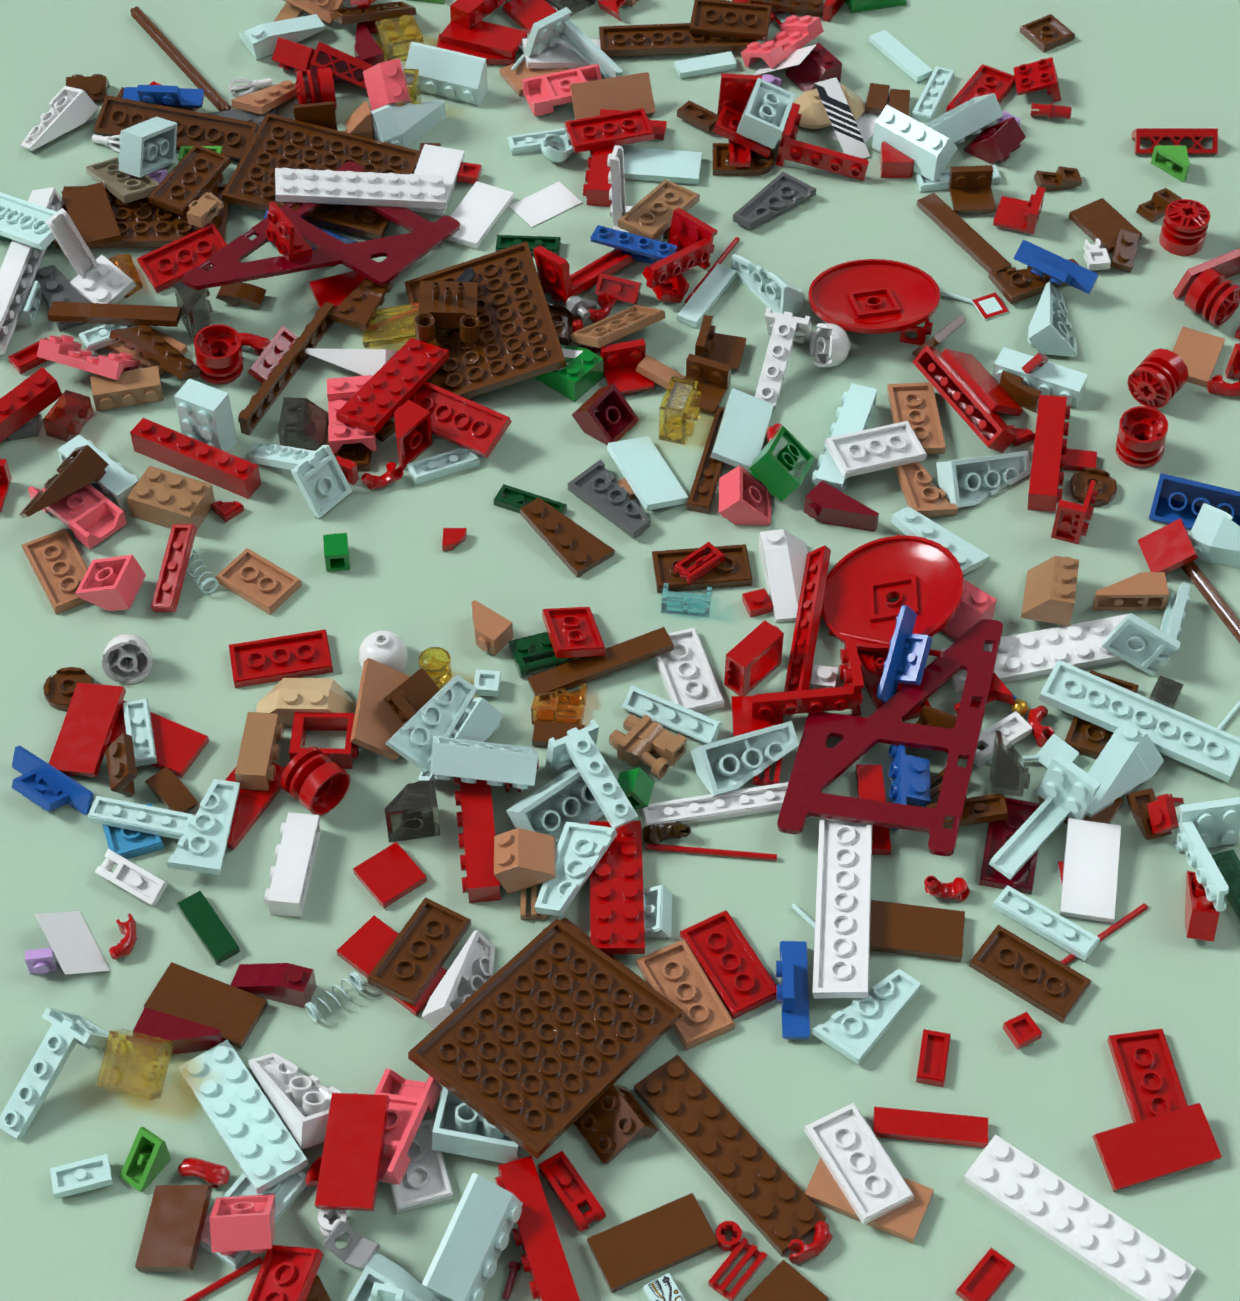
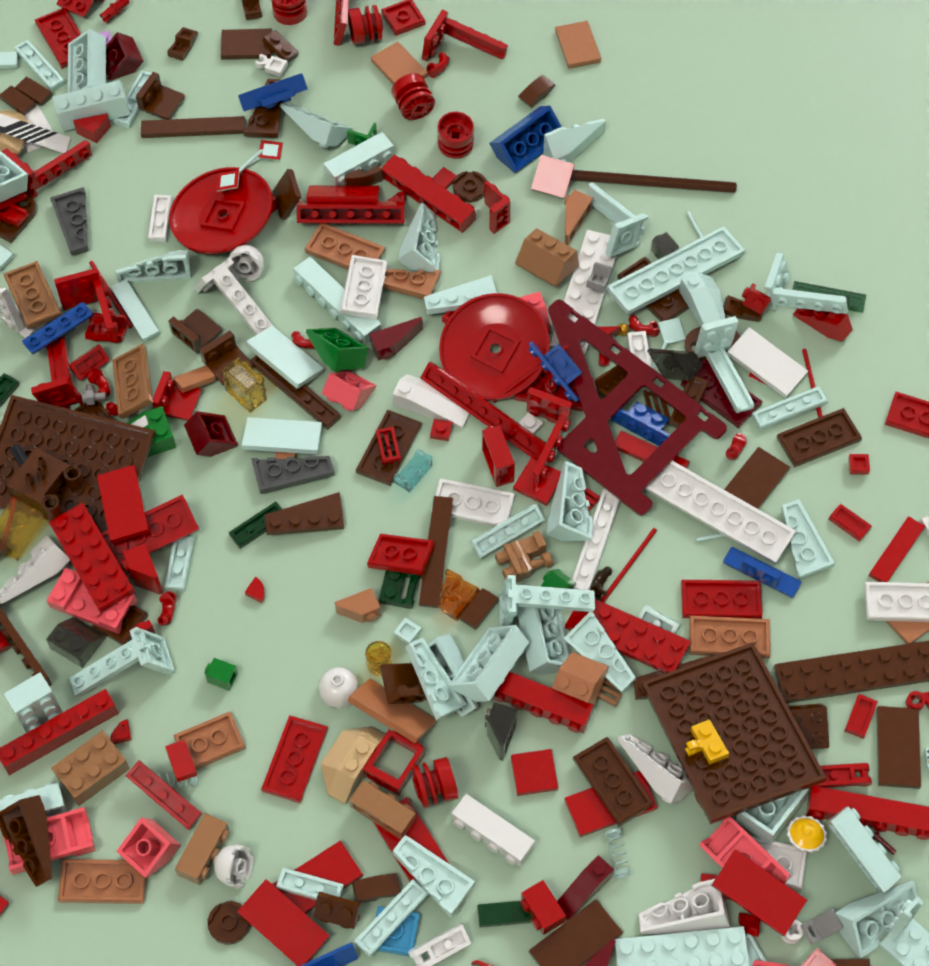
camera: 60 degrees left, 10 degrees up
red bracket [993,187,1046,234] -> none
red tile [1022,353,1049,374] -> none
none -> red tile [97,465,150,544]
none -> white tile [148,195,172,242]
none -> red tile [165,740,197,782]
none -> medium nougat brick [175,813,230,885]
none -> light aqua piece [216,149,263,192]
none -> green bracket [347,123,377,146]
none -> red brick [520,880,566,935]
none -> light grey bracket [586,262,612,292]
none -> yellow plate [685,720,729,765]
none -> yellow piece [787,815,827,853]
none -> red tile [844,694,878,739]

